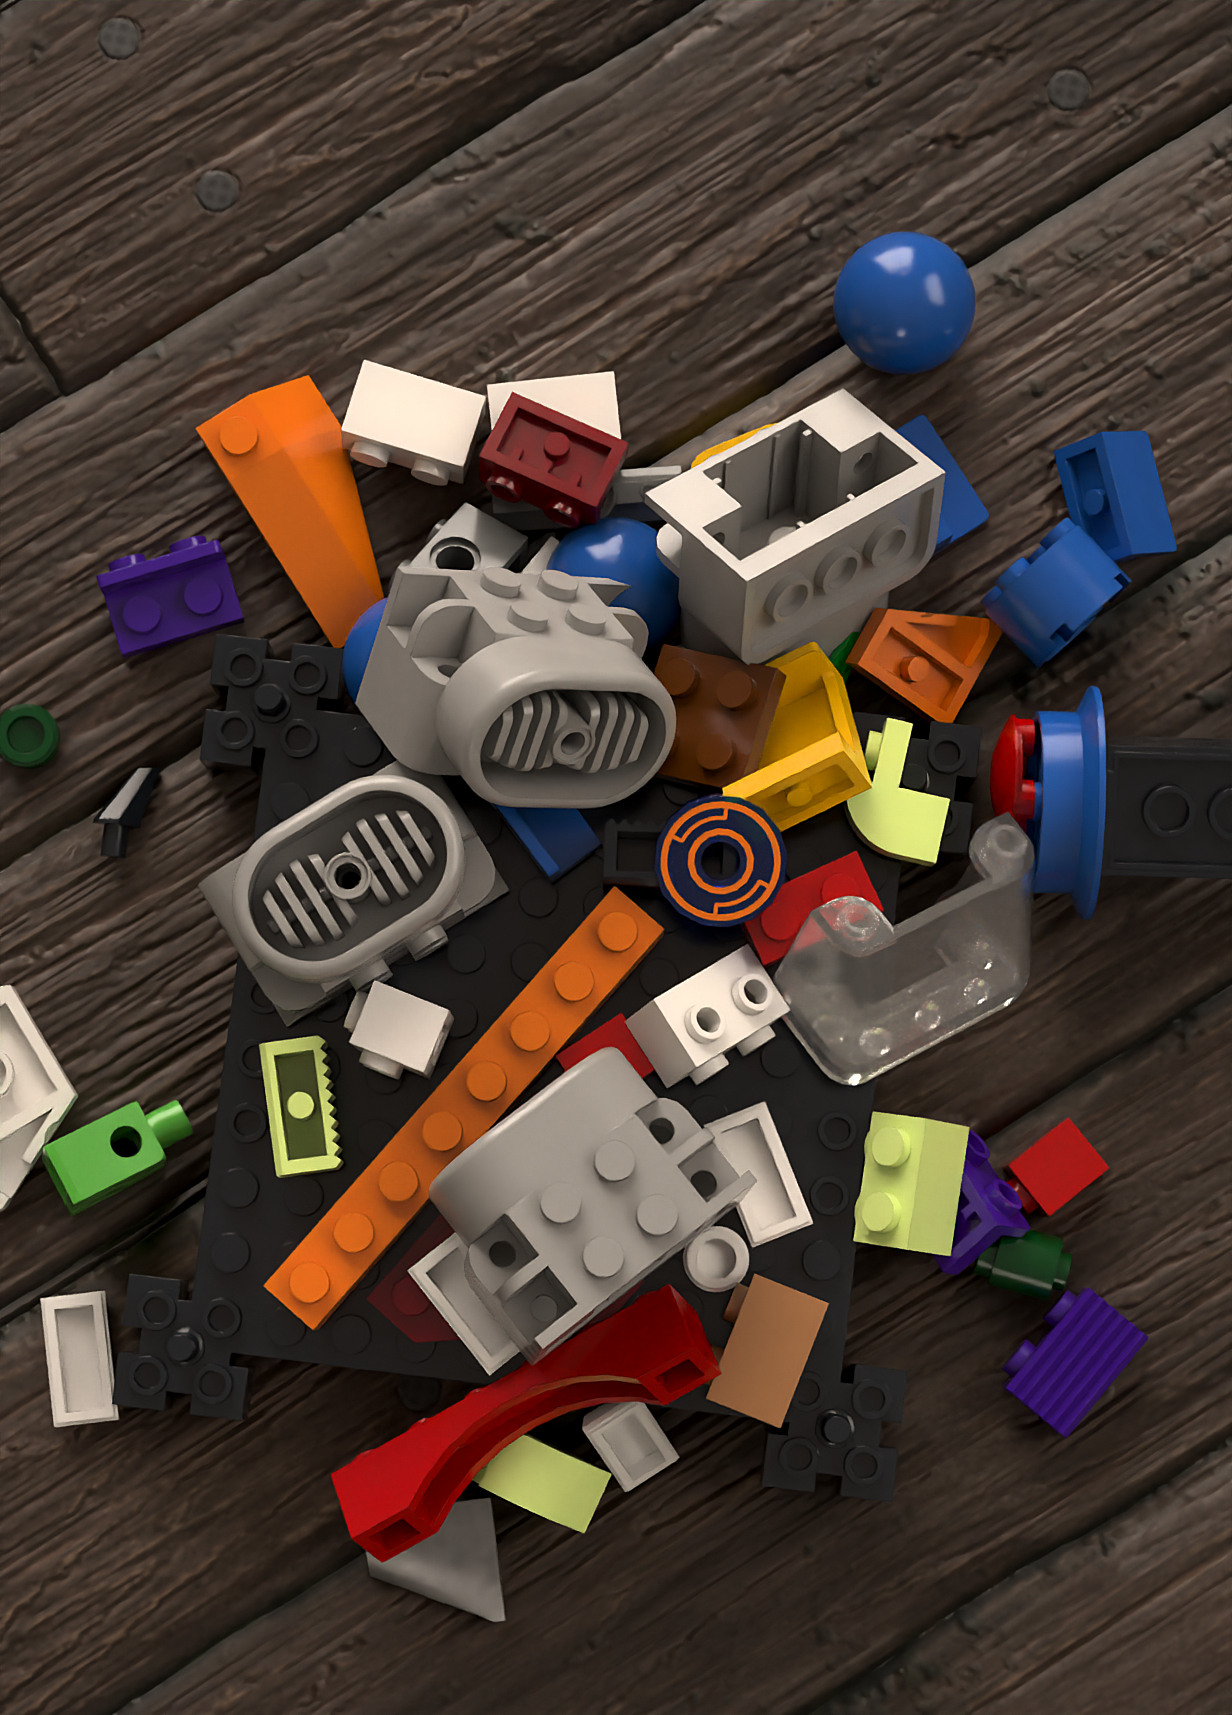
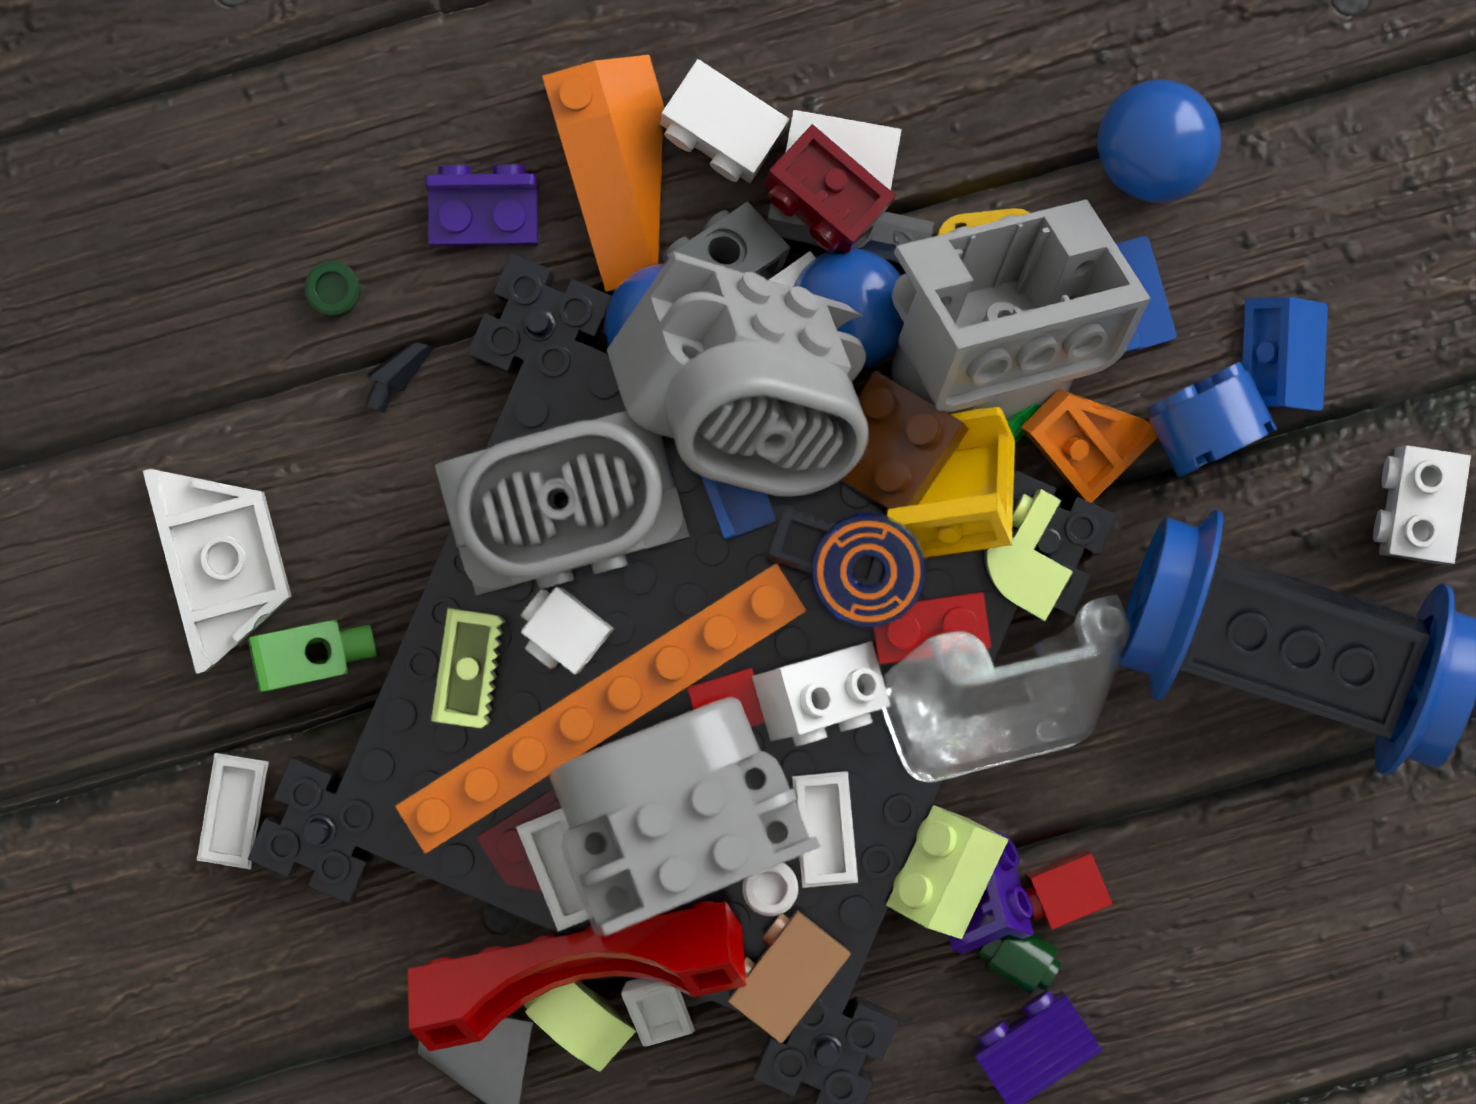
camera: 15 degrees right, 5 degrees up
red dish [989,714,1035,842] -> none

